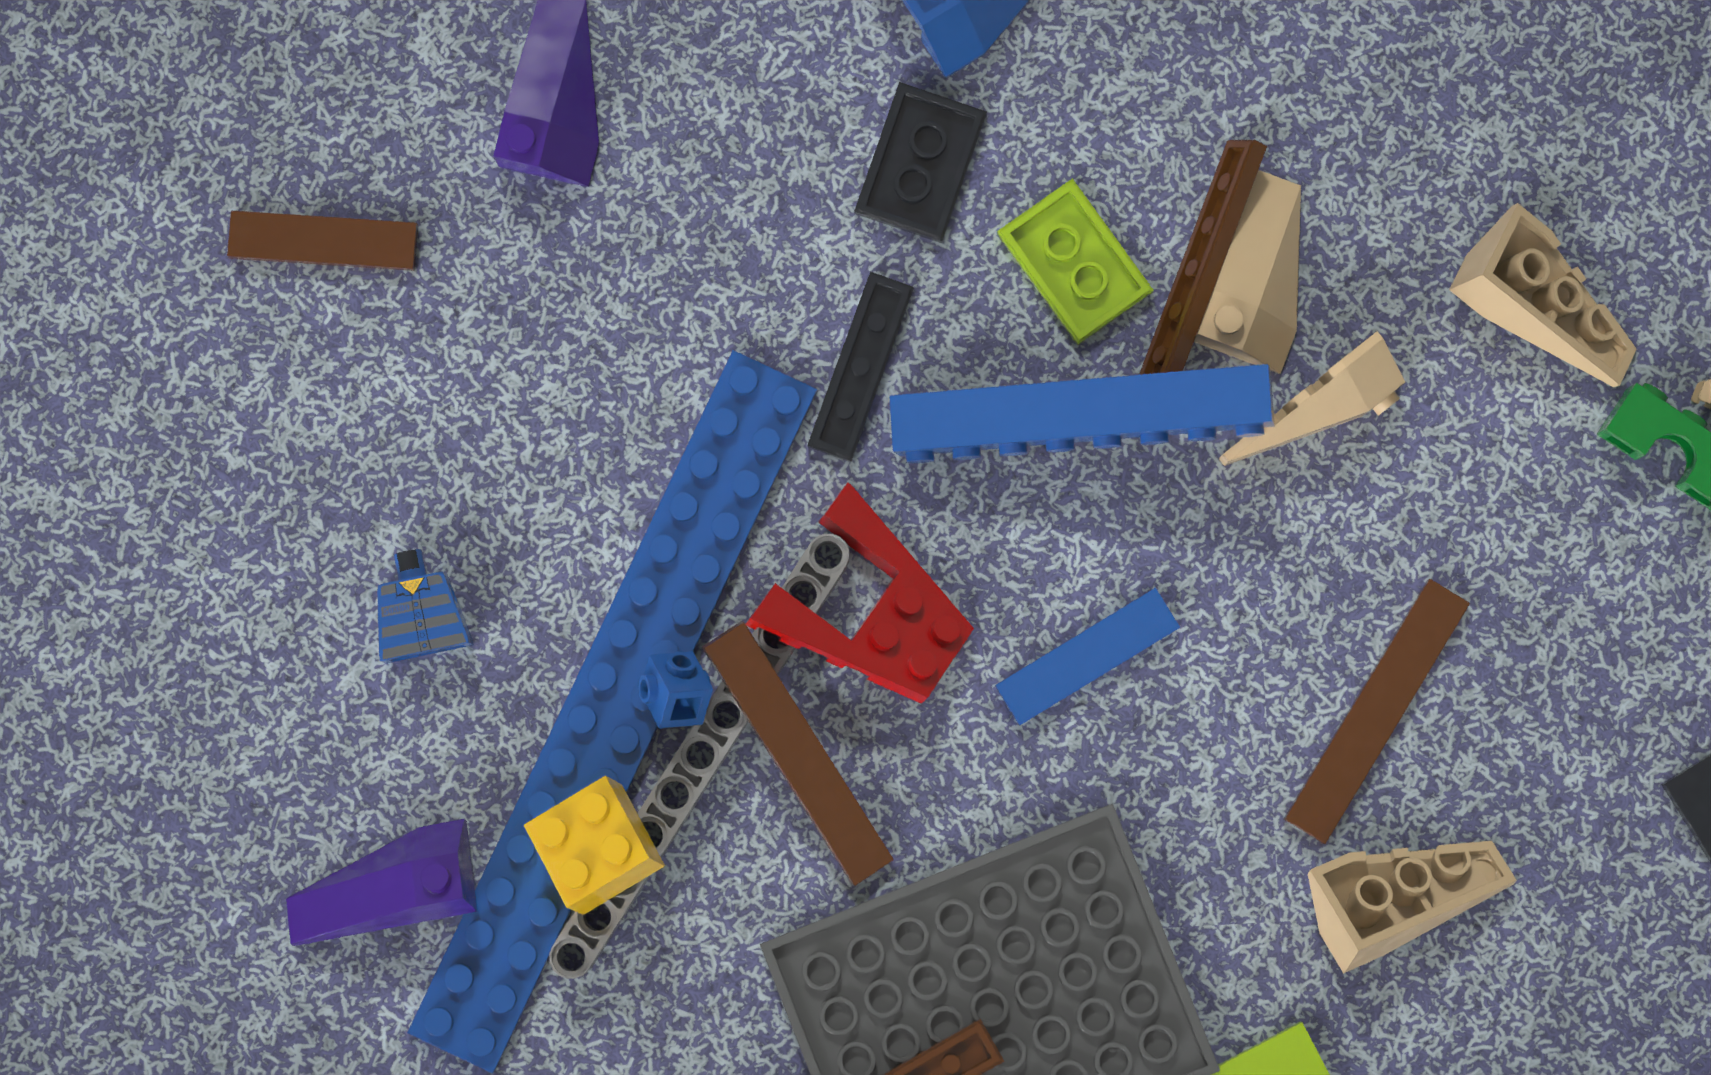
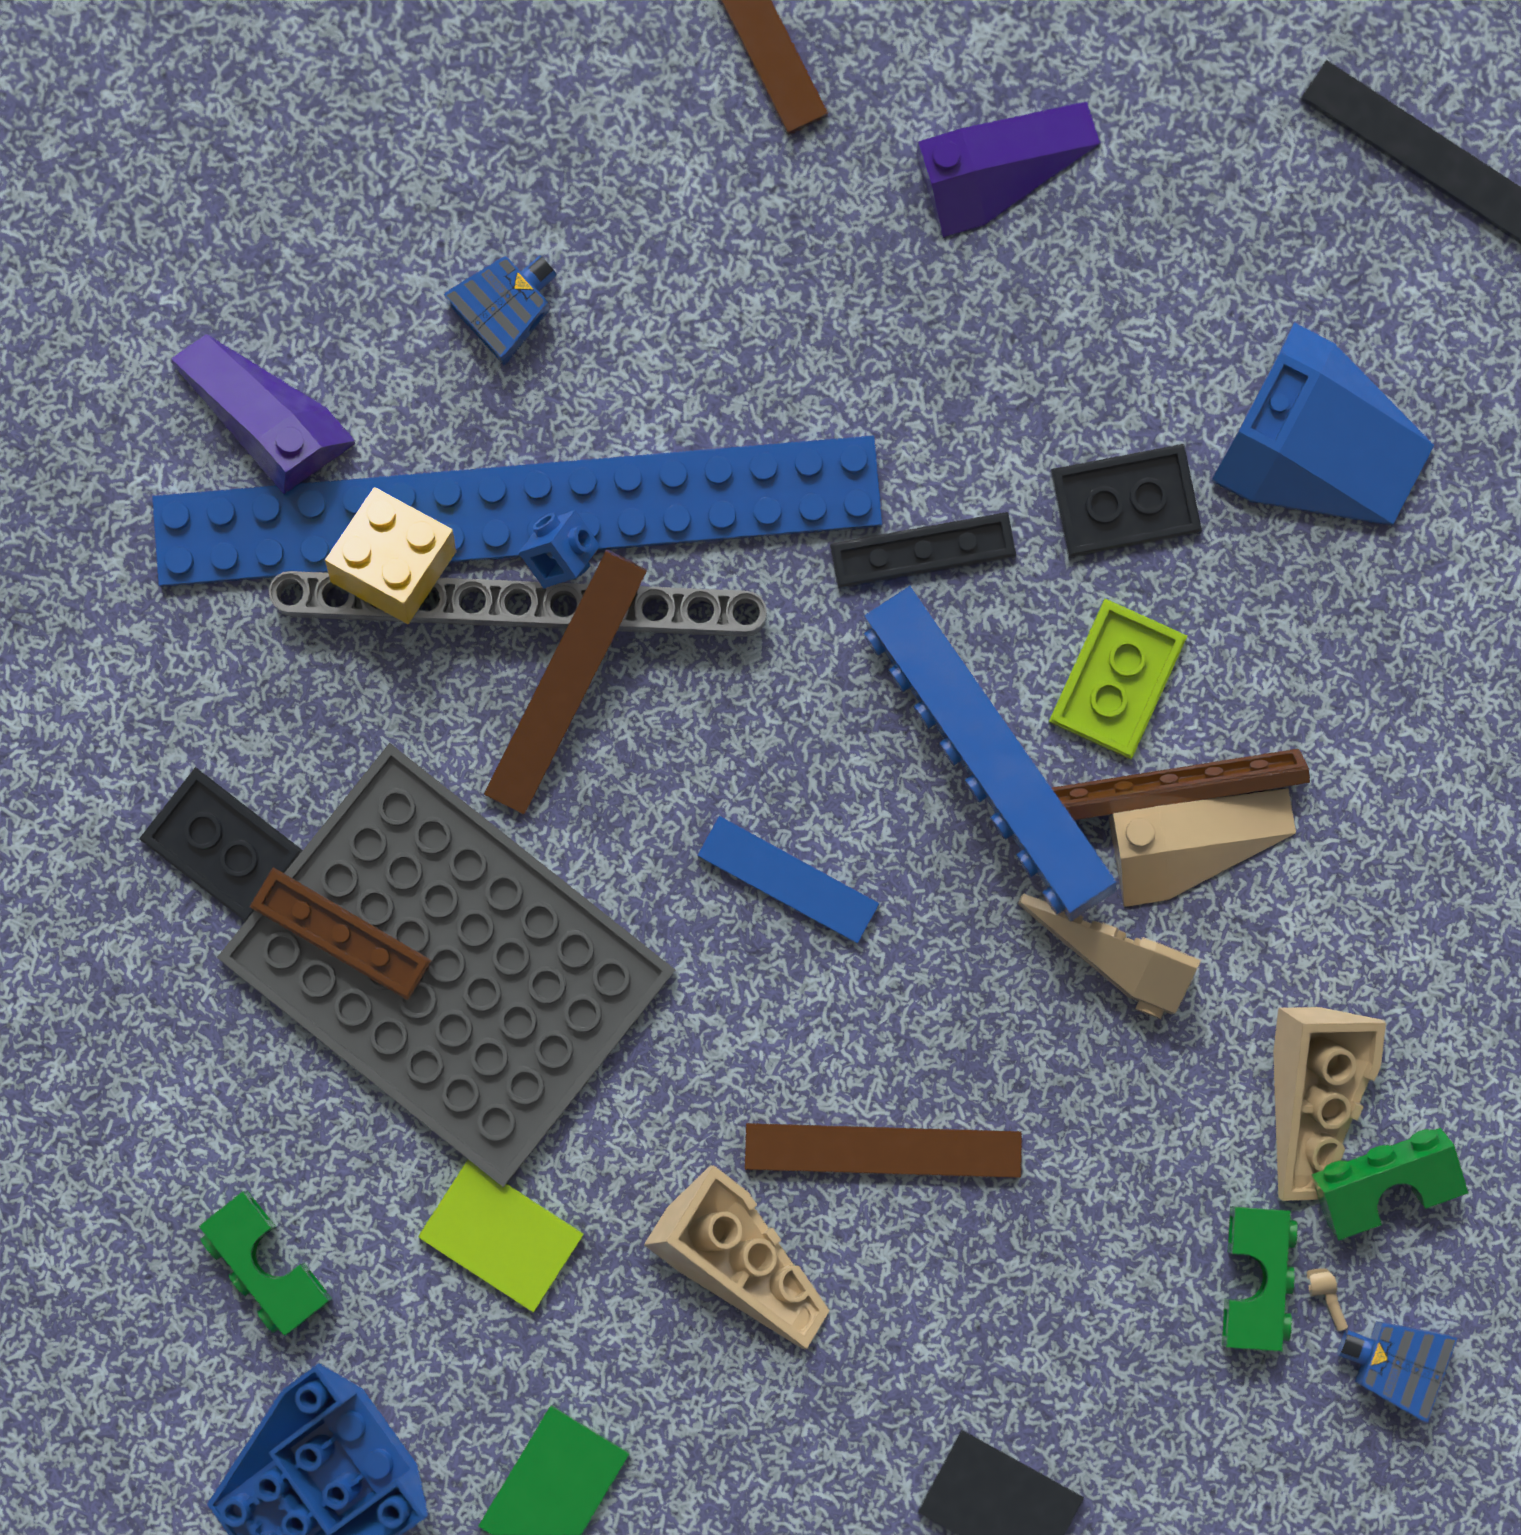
camera: 60 degrees right, 0 degrees up
red wing [745,483,974,704] -> none
none -> green arch [1311,1127,1469,1241]

